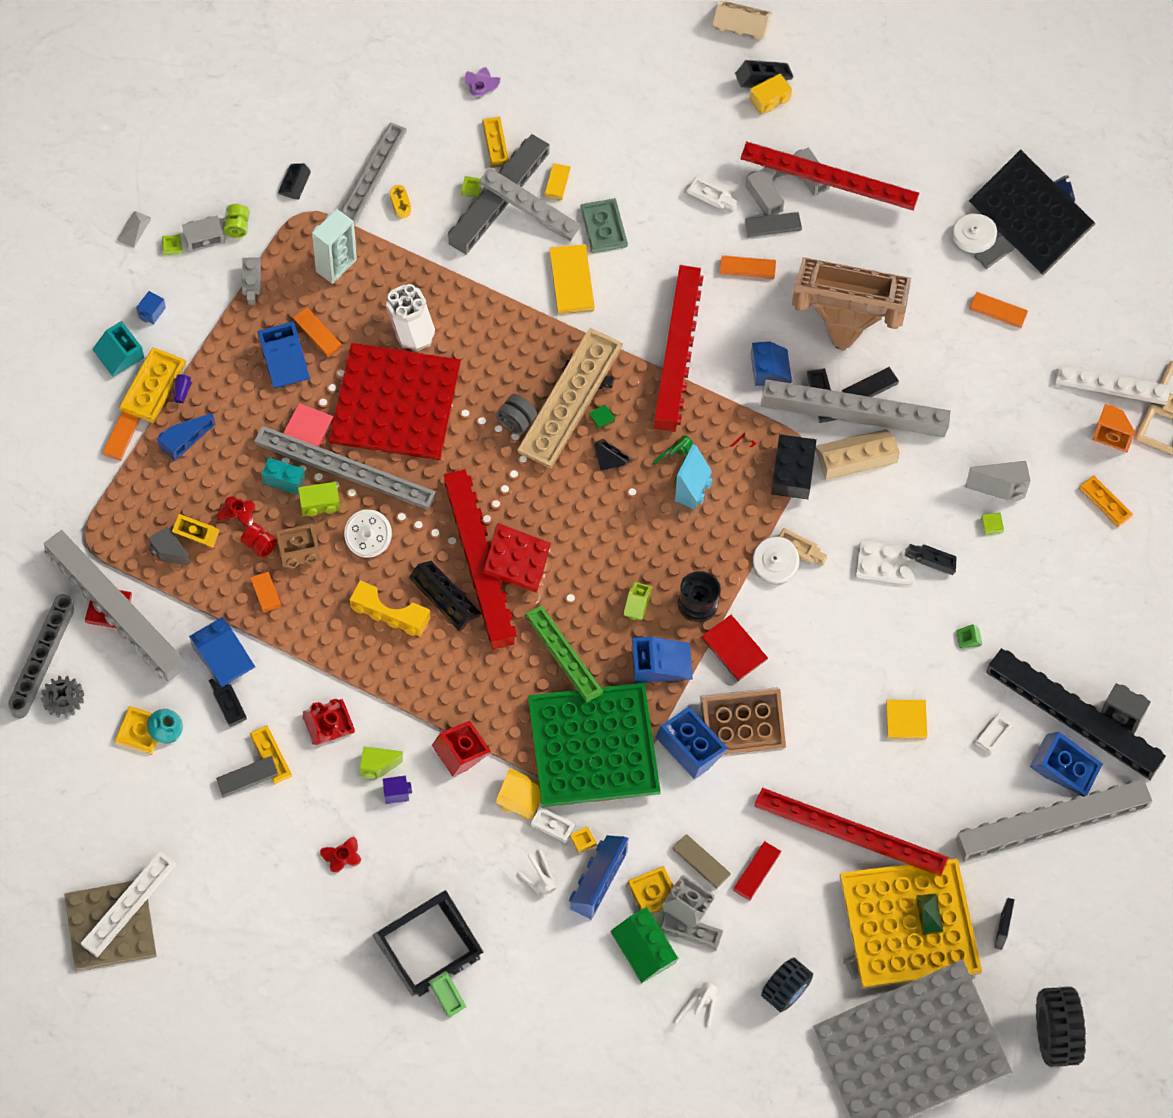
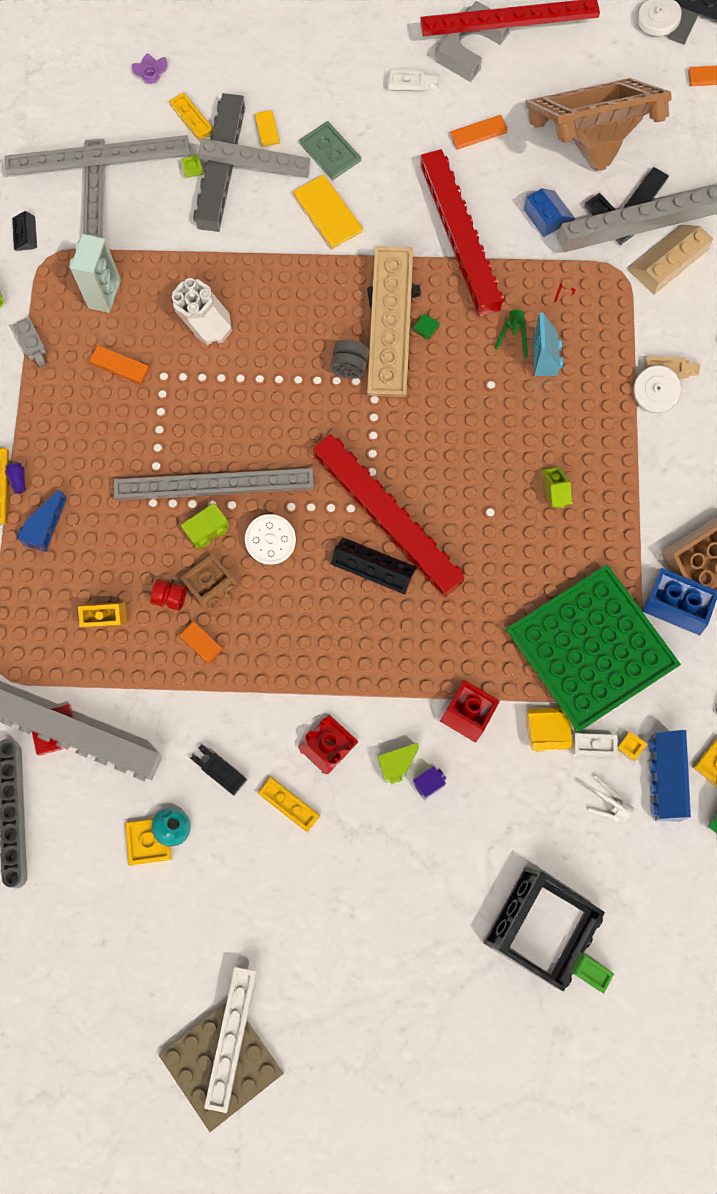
camera: 20 degrees left, 10 degrees up
dark grey gear [41,676,85,718] -> none
dark grey slope [148,527,190,565] -> none
blue slope [189,617,256,687] -> none
dark grey tile [216,756,279,797] -> none
red animal [217,496,256,527] -> none
blue slope [257,322,310,389] -> none
teal brick [261,457,305,495] -> none
coral tile [283,403,333,447] -> none
red animal [320,837,361,873] -> none
red plate [329,343,461,461] -> none
yellow arch [350,580,431,637] -> none
yellow beam [390,185,411,218] -> none
red plate [482,523,551,593] -> none
bright green tile [525,605,603,703] -> none
black slope [594,439,633,471] -> none
blue slope [631,637,693,683] -> none
black wheel [678,571,721,622] -> none
red tile [701,614,768,682] -> none
dark grey tile [745,212,802,237] -> none
black brick [771,434,817,500] -> none
none -> light grey plate [5,135,190,175]

